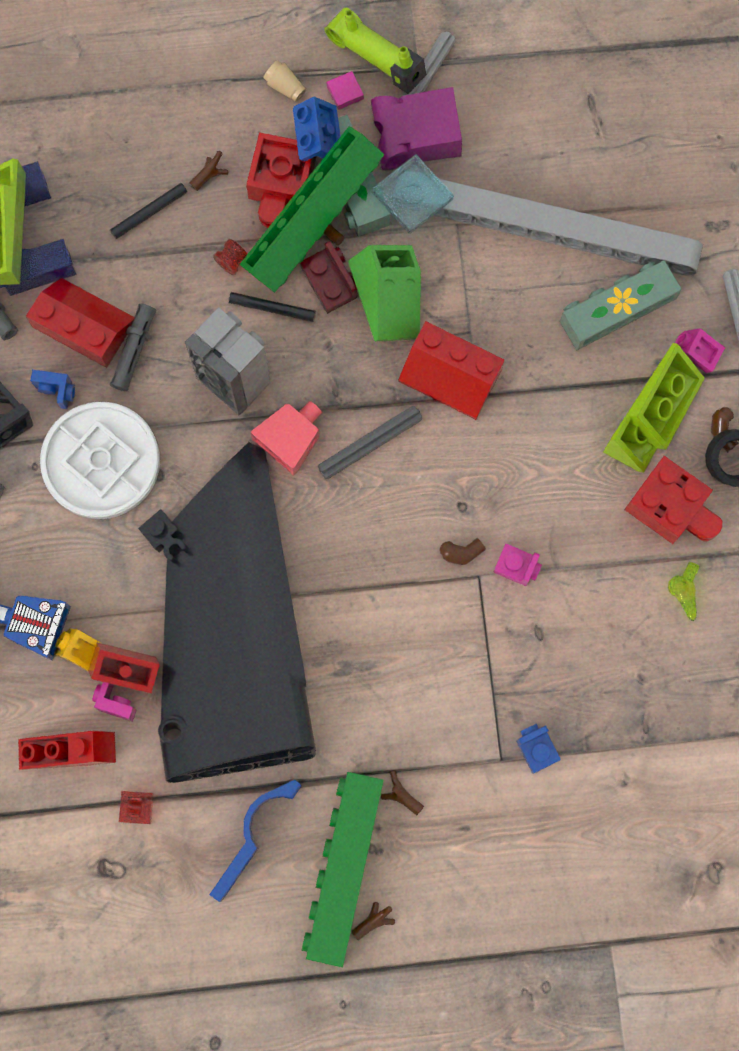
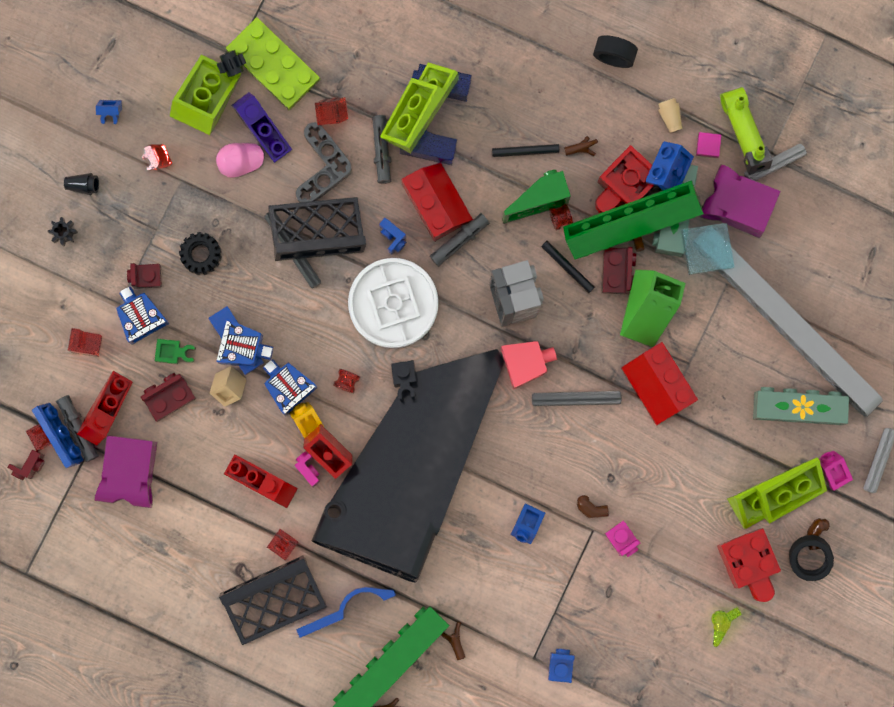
camera: 30 degrees right, 5 degrees up
none -> black fence [219,555,326,645]
none -> clear red wheel [333,369,360,394]
none -> green slope [502,170,571,224]
none -> blue bracket [511,503,545,544]
none -> black tyre [593,35,638,68]

